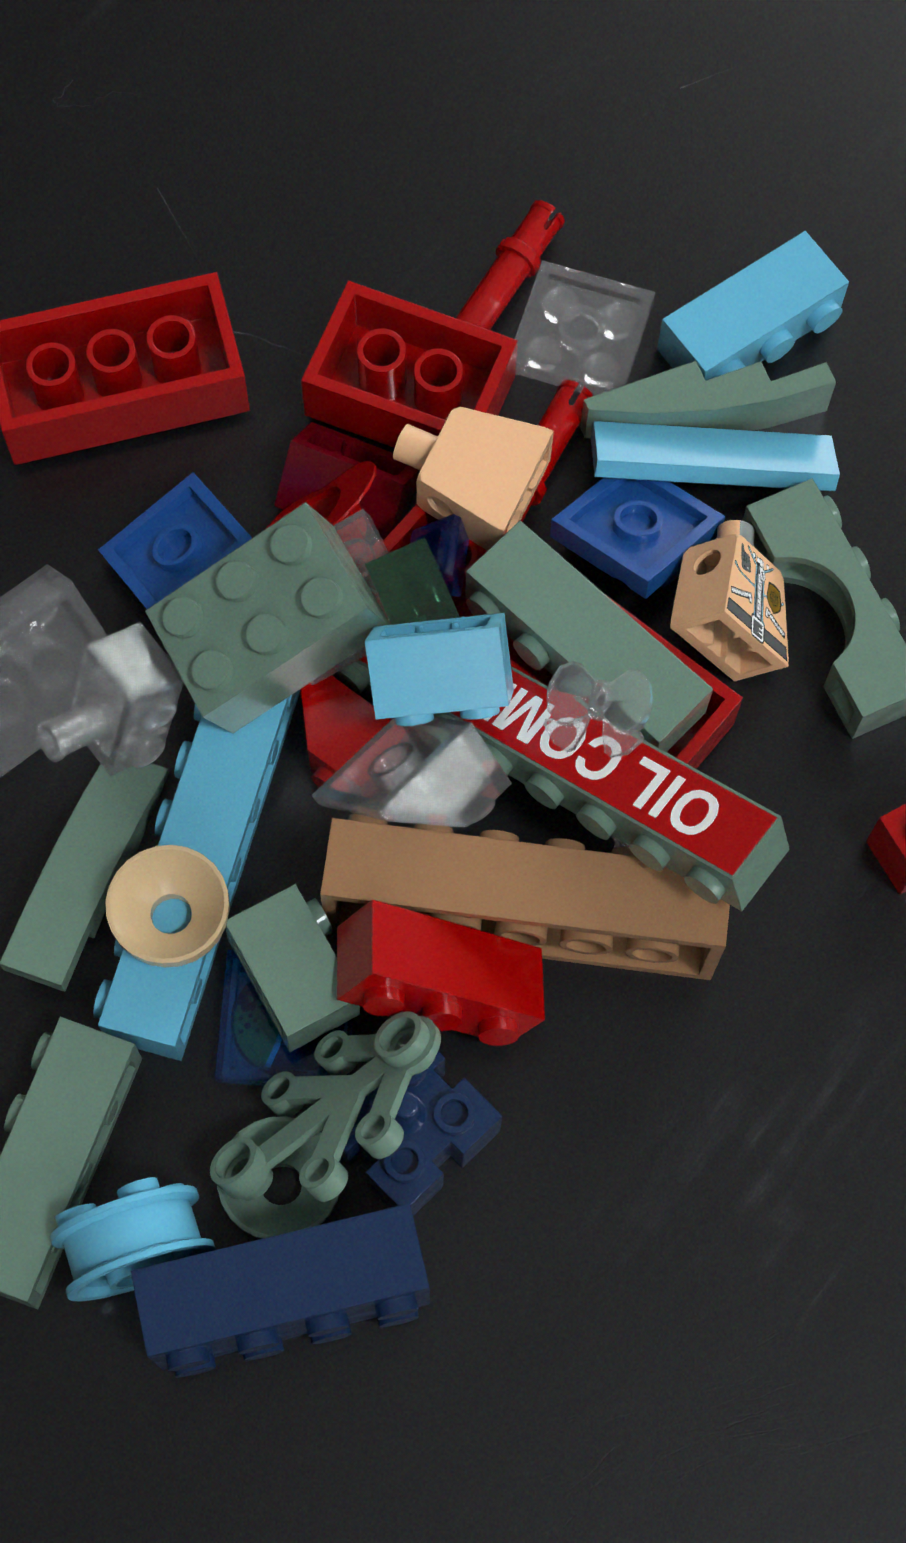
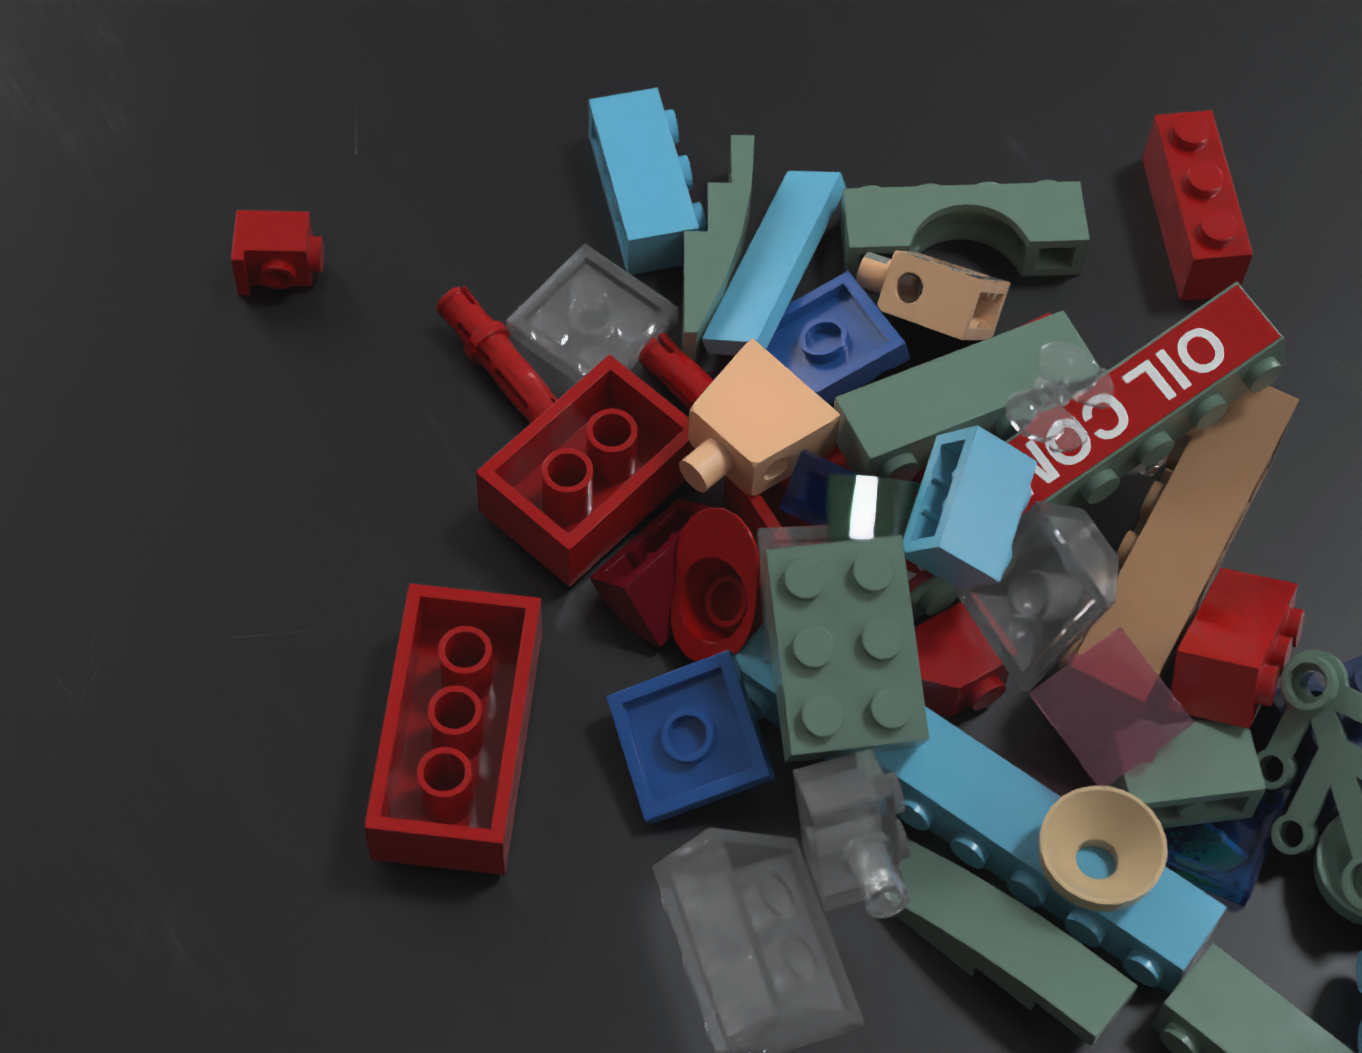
camera: 70 degrees left, 10 degrees down
none -> red brick [231,210,324,295]
none -> clear pink piece [1029,626,1194,786]

